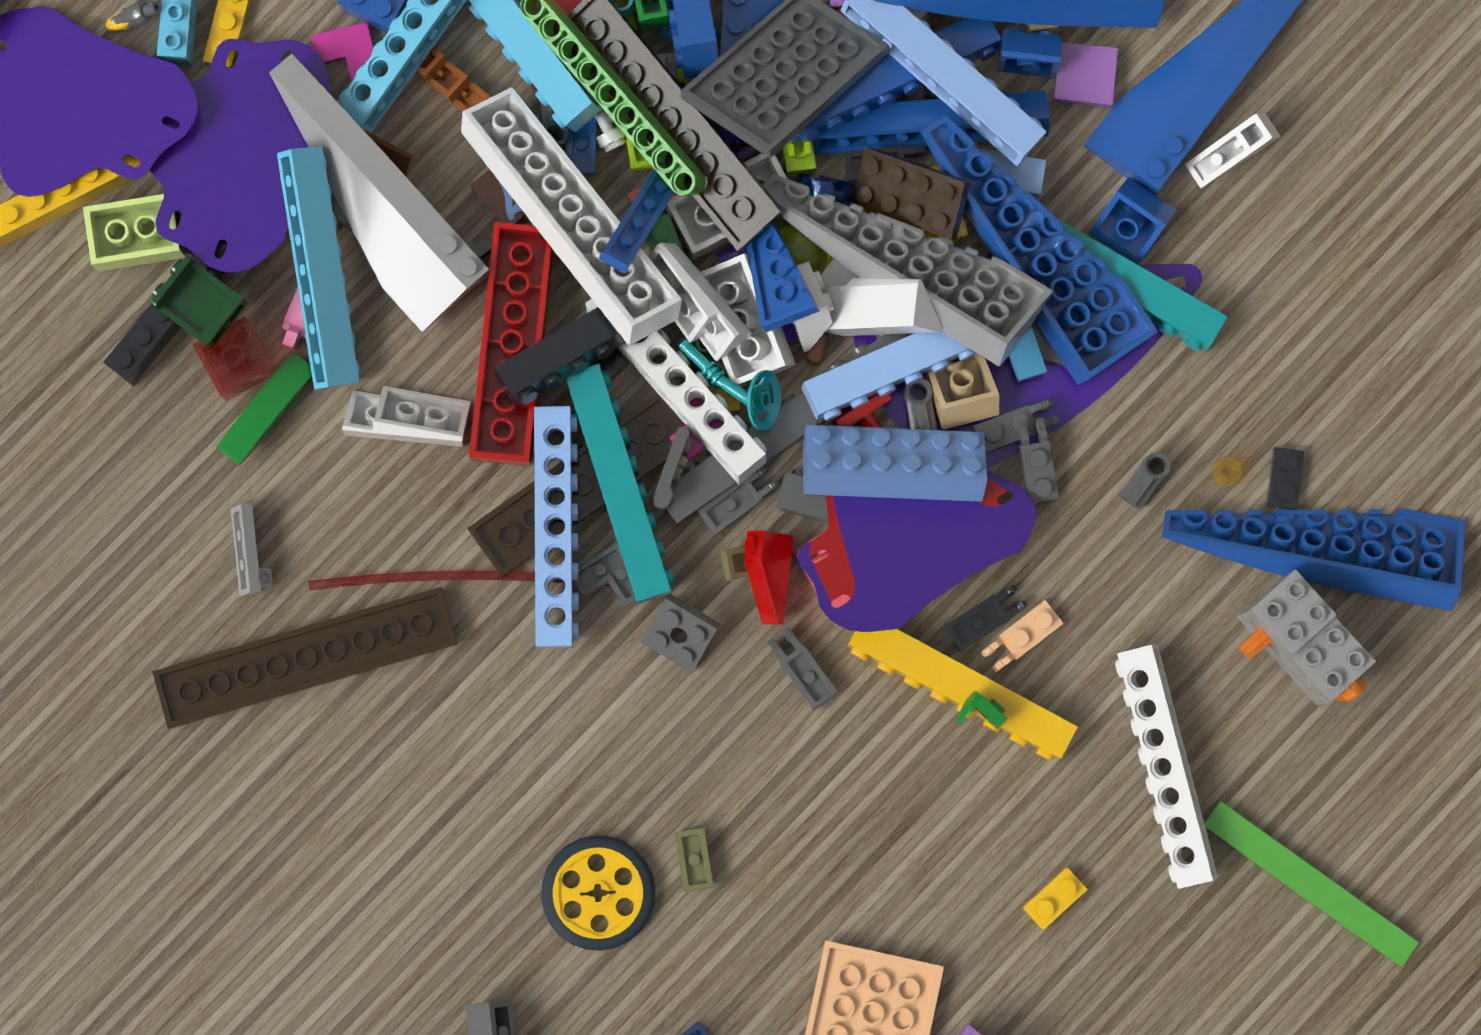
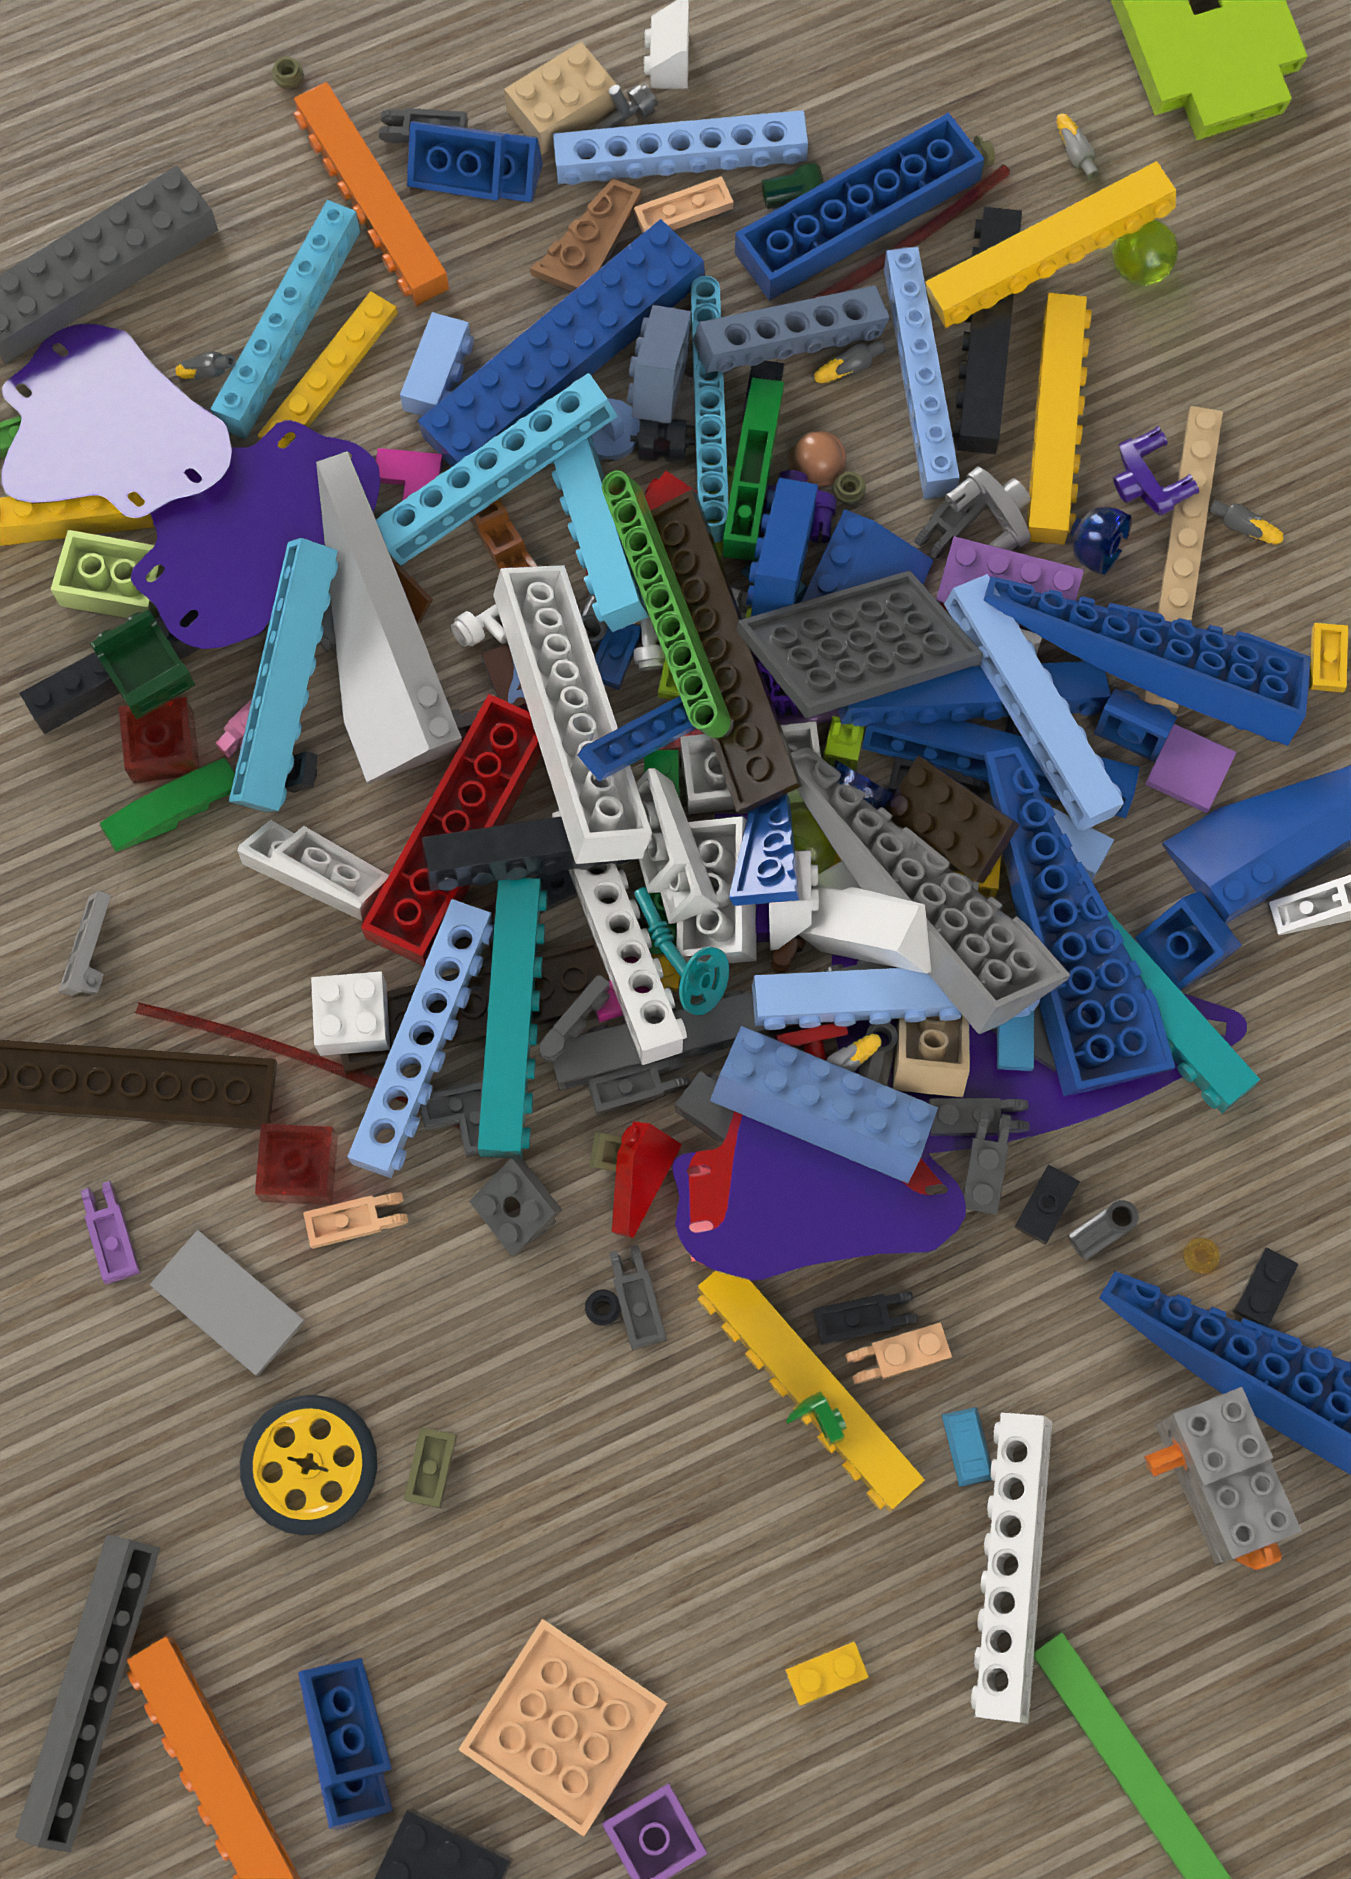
camera: 25 degrees right, 10 degrees down
none -> medium lavender hinge [81,1181,141,1285]
none -> light grey tile [149,1230,306,1377]
none -> clear red brick [255,1124,338,1205]
none -> black plate [285,751,318,793]
none -> light nougat hinge [303,1192,408,1249]
none -> white brick [311,971,390,1056]
none -> white piece [451,604,507,647]
none -> black plate [585,1290,621,1326]
none -> piece [826,1034,881,1072]
none -> dark azure tile [942,1407,992,1487]
none -> black plate [1014,1164,1080,1245]

